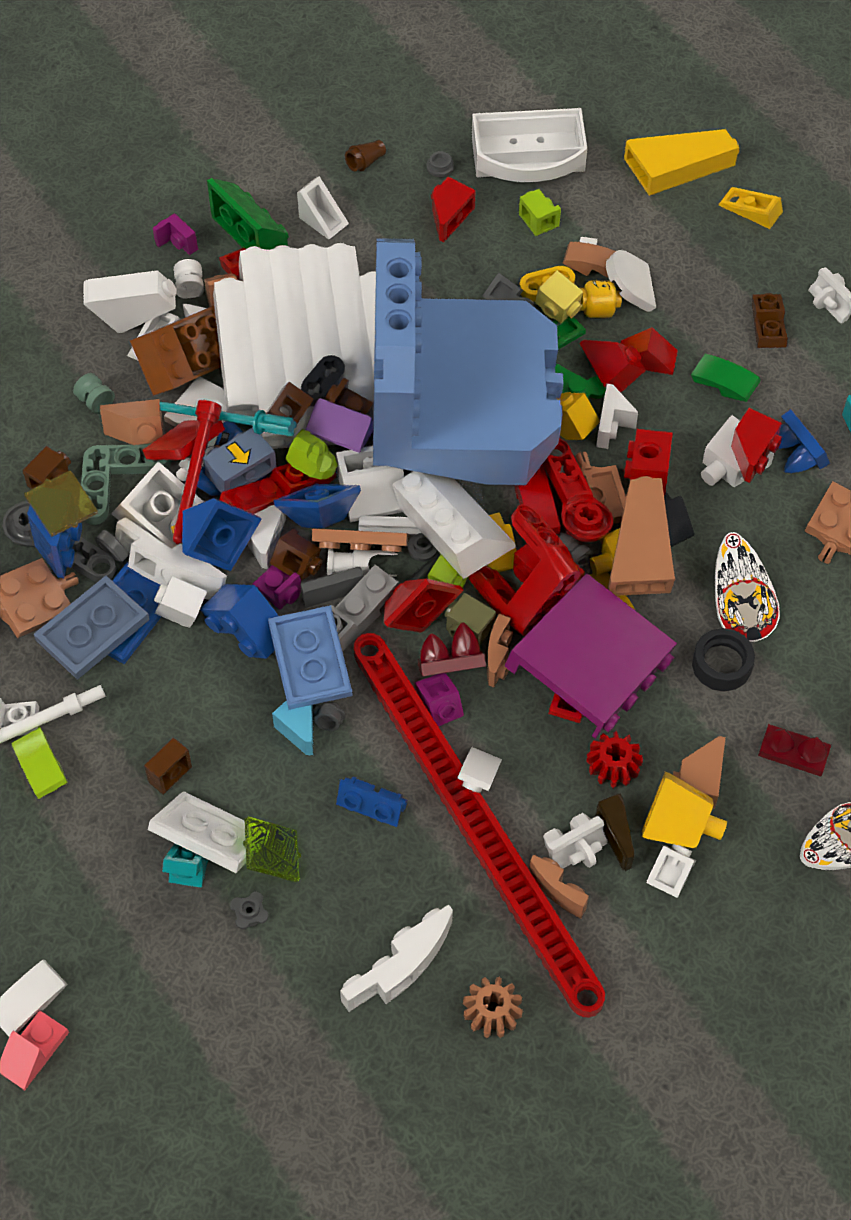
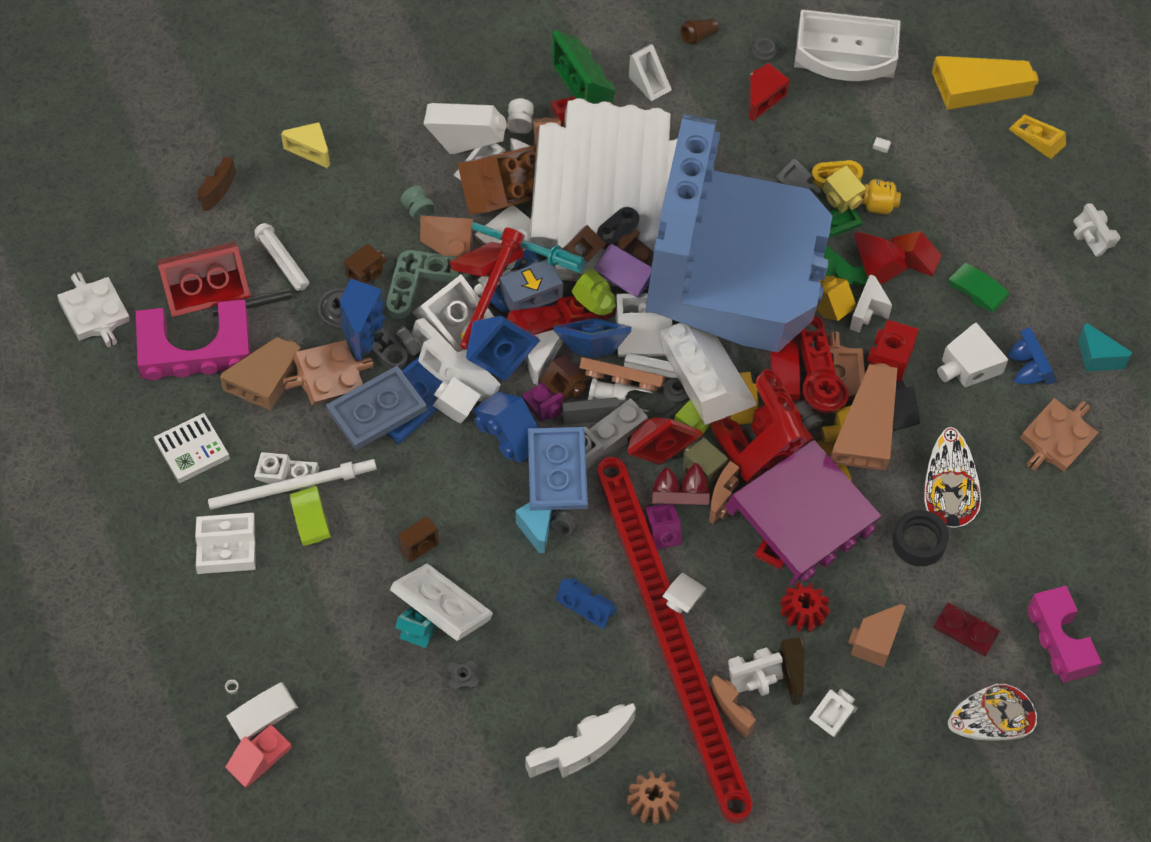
camera: 10 degrees right, 0 degrees up
clear yellow piece [24,470,98,537] -> none
magenta bracket [153,213,198,255] -> none
clear neon green piece [243,816,301,882] -> none
lime brick [519,189,561,236] -> none
nougat slope [563,242,616,281] -> none
white tile [606,250,656,312] -> none
yellow torso [642,771,727,848] -> none
red slope [731,408,783,483] -> none
reddish brown slope [752,293,788,348] -> none

